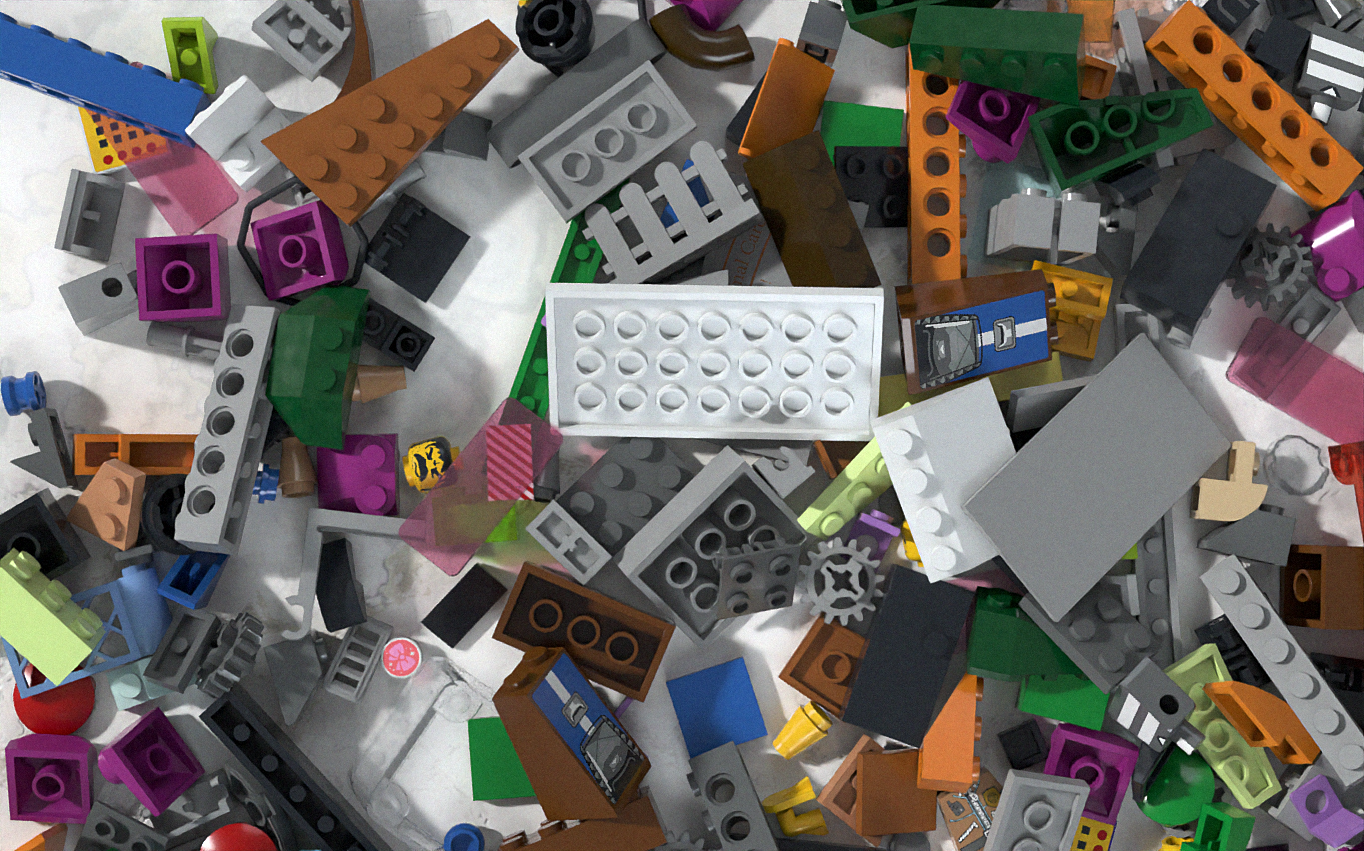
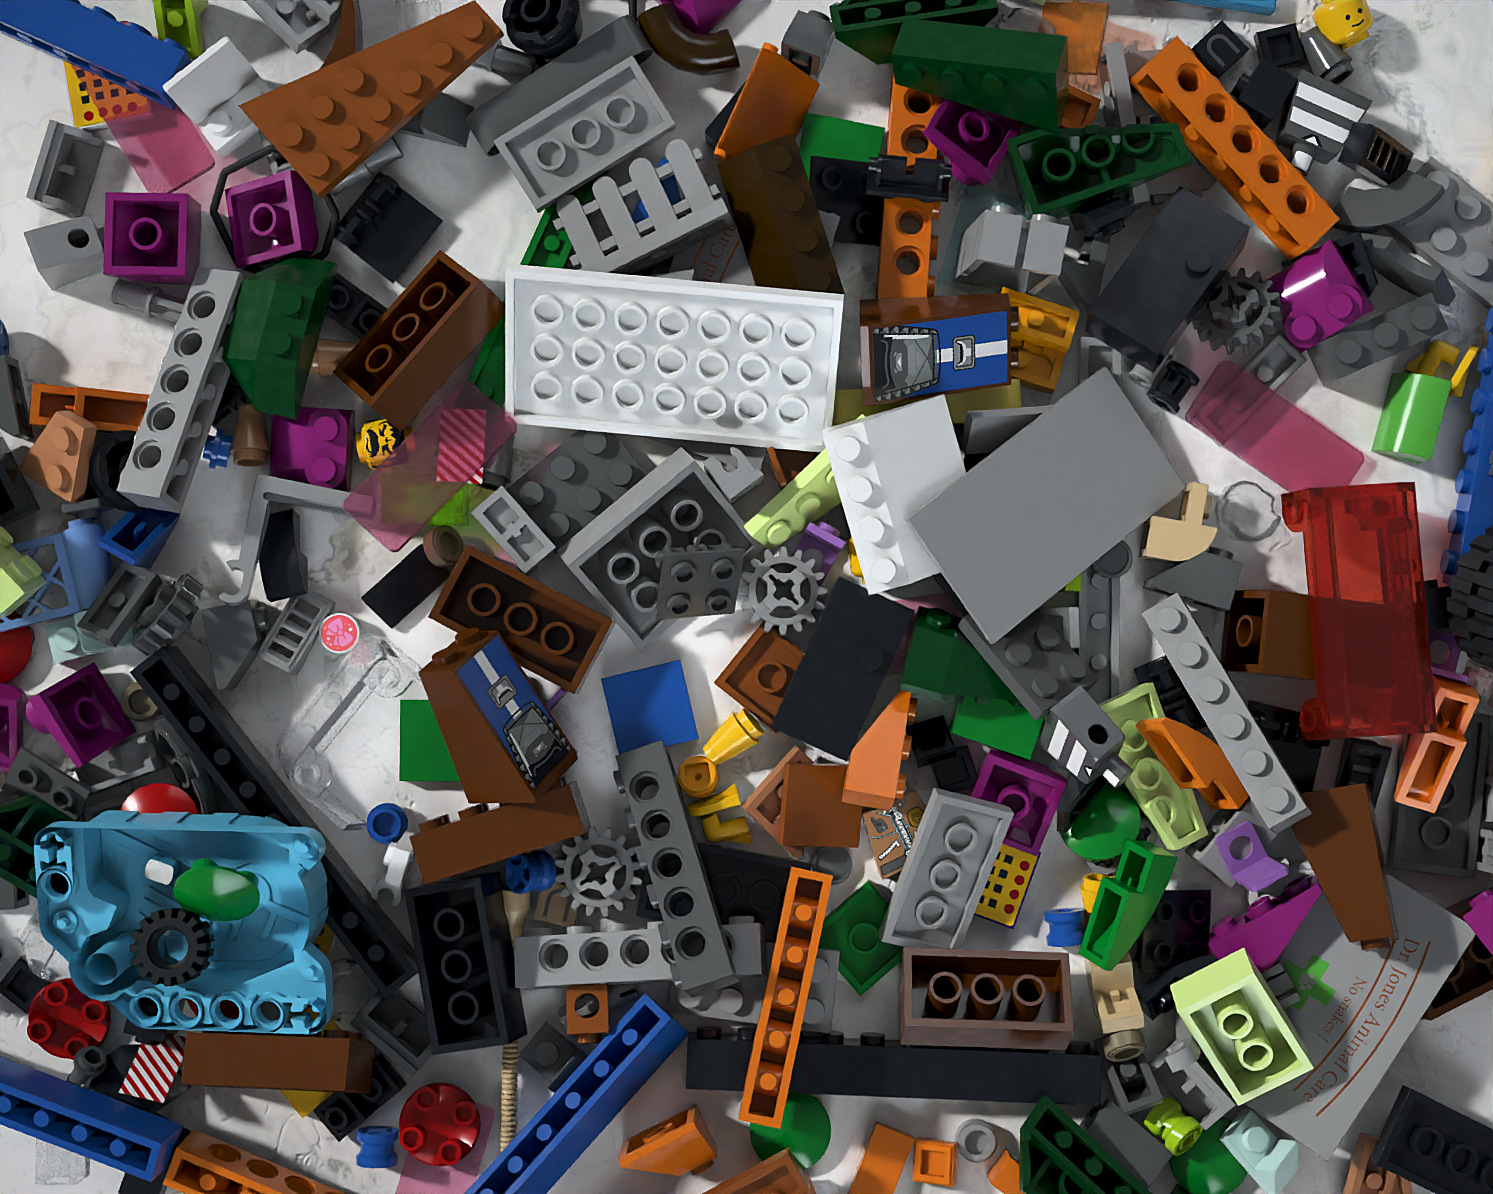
camera: 15 degrees right, 0 degrees up
none -> dark tan tile [121,682,161,722]
none -> reddish brown brick [332,250,505,432]
none -> dark tan tile [423,525,464,568]
none -> light grey axle [475,40,536,78]
none -> light orange tile [677,756,719,799]
none -> black hinge [866,153,952,203]
none -> black tile [905,715,957,768]
none -> dark grey piece [1092,540,1133,579]
none -> black bush [1146,360,1200,415]

